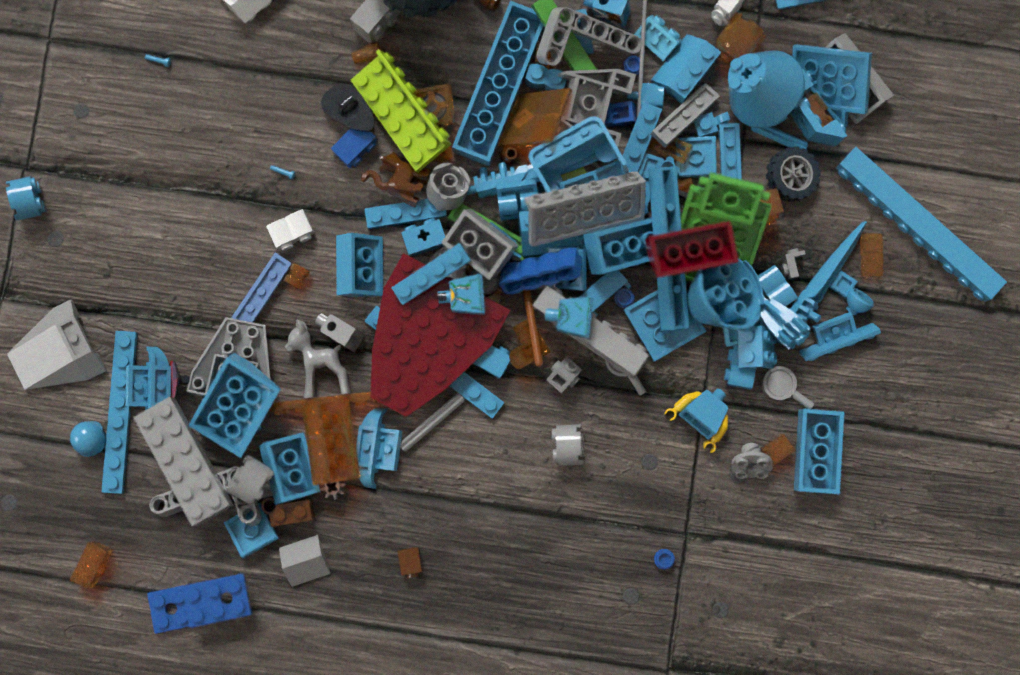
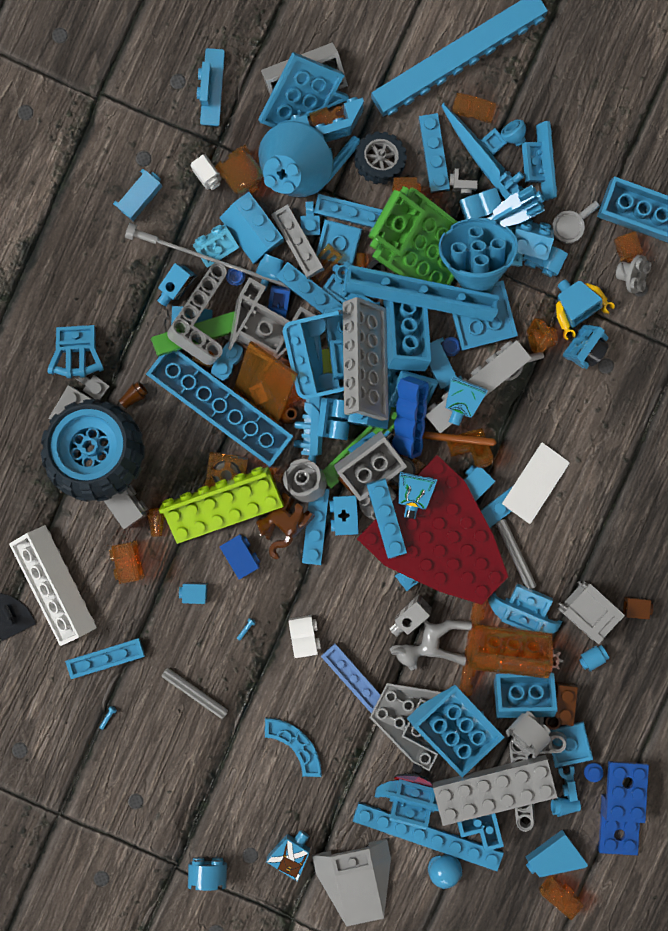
camera: 75 degrees left, 5 degrees up
light grey slope [279,535,331,587] -> none
clear orange wheel [283,263,310,289] -> none
black shield [321,84,374,132] -> none
dark azure slope [336,233,383,297] -> none
light grey brick [546,357,582,393] -> none
light grey brick [552,424,584,466] -> none
dark red slope [645,221,739,278] -> none
none -> dark azure plate [65,638,145,679]
none -> clear orange slope [109,540,144,584]
none -> light grey axle [162,668,228,719]
none -> dark azure brick [179,582,208,604]
none -> dark azure tile [265,717,322,777]
none -> torso [266,830,310,881]
none -> dark azure plate [419,113,450,193]
none -> dark azure brick [457,813,504,851]
none -> white sticker [502,443,569,524]
none -> dark azure slope [525,830,588,878]
none -> clear orange piece [527,318,558,353]
none -> dark azure cone [551,797,581,817]
none -> light grey container [558,581,625,644]
none -> dark azure plate [558,765,578,802]
none -> dark azure piece [563,325,609,369]
none -> dark azure brick [579,645,609,671]
none -> blue plate [584,763,603,782]

